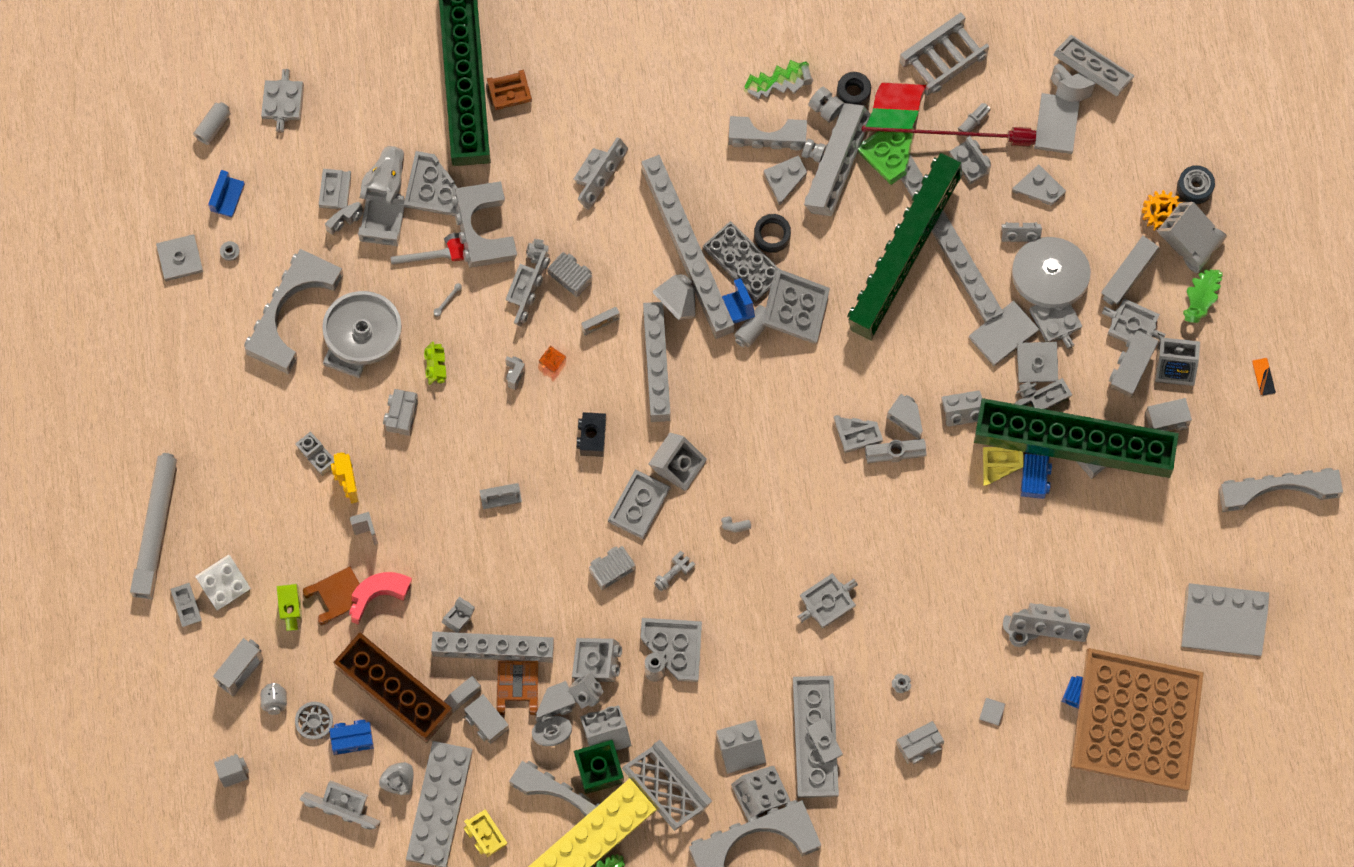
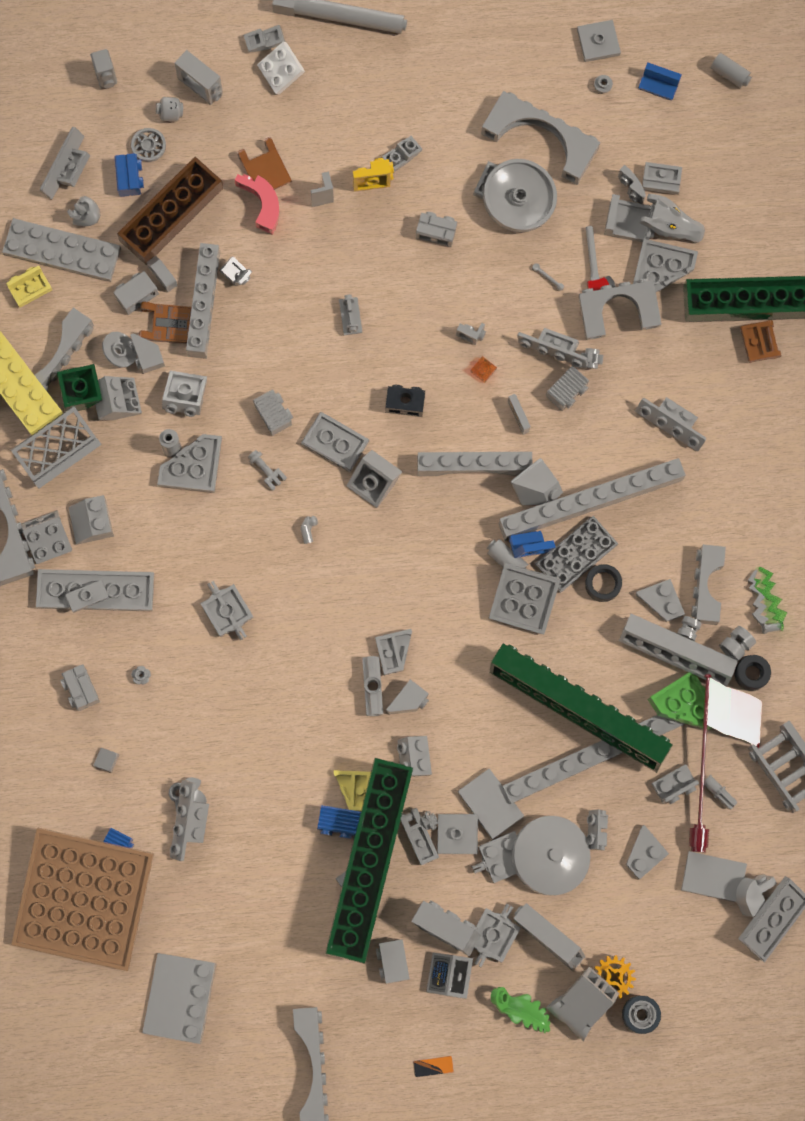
camera: 90 degrees right, 5 degrees up
light grey plate [261,69,304,132] -> none
lime torso [276,584,302,631] -> none
lime hinge [424,342,447,385] -> none
light grey brick [568,672,604,709] -> none

